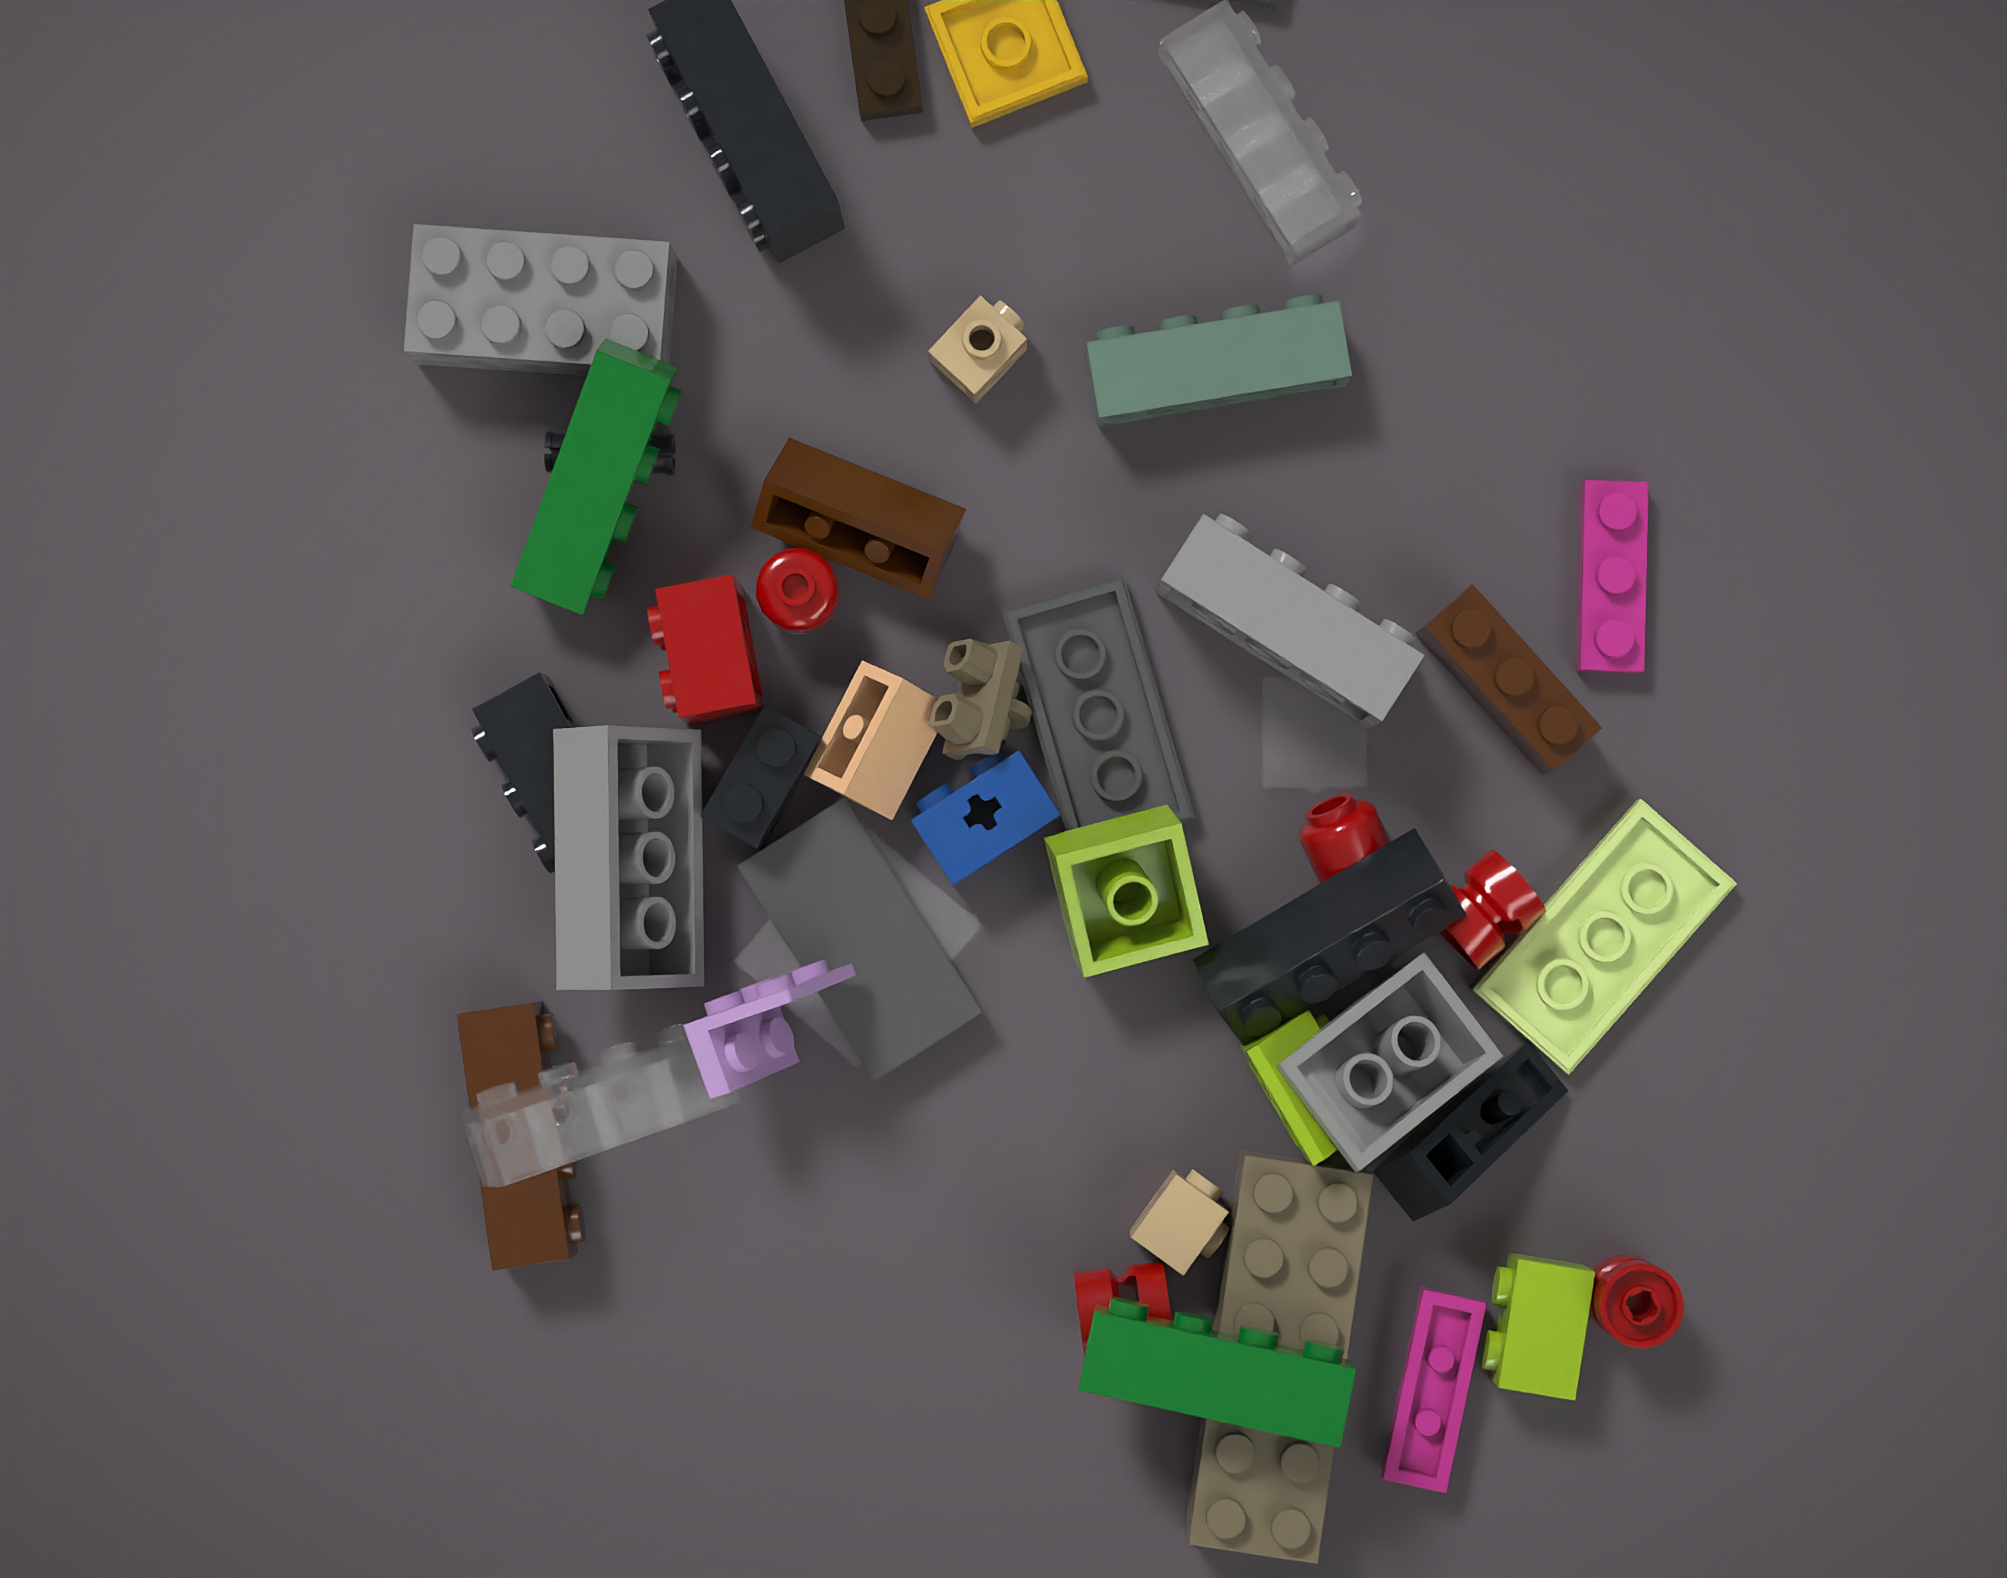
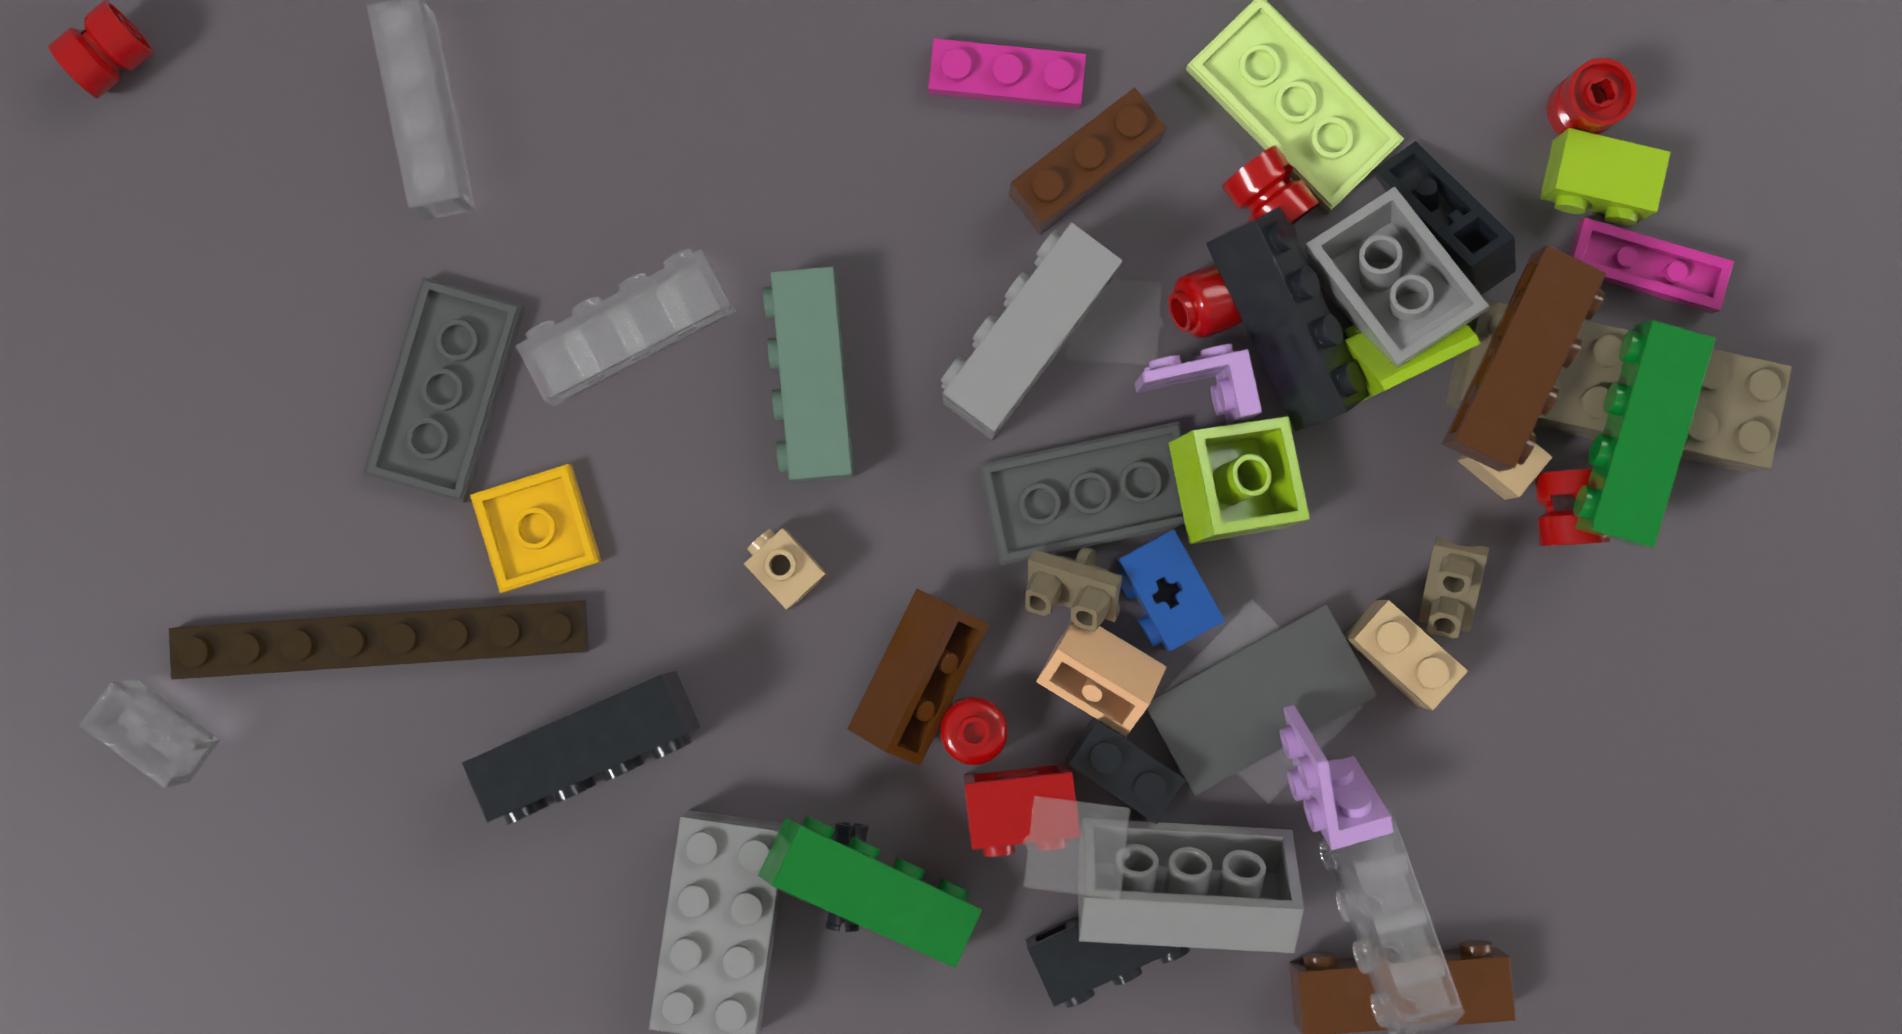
camera: 90 degrees left, 0 degrees up
none -> clear piece [1023,796,1130,900]
none -> lavender bracket [1134,344,1262,425]
none -> tan brick [1344,600,1468,710]
none -> dark tan hips [1417,537,1489,638]
none -> reddish brown brick [1442,245,1606,472]

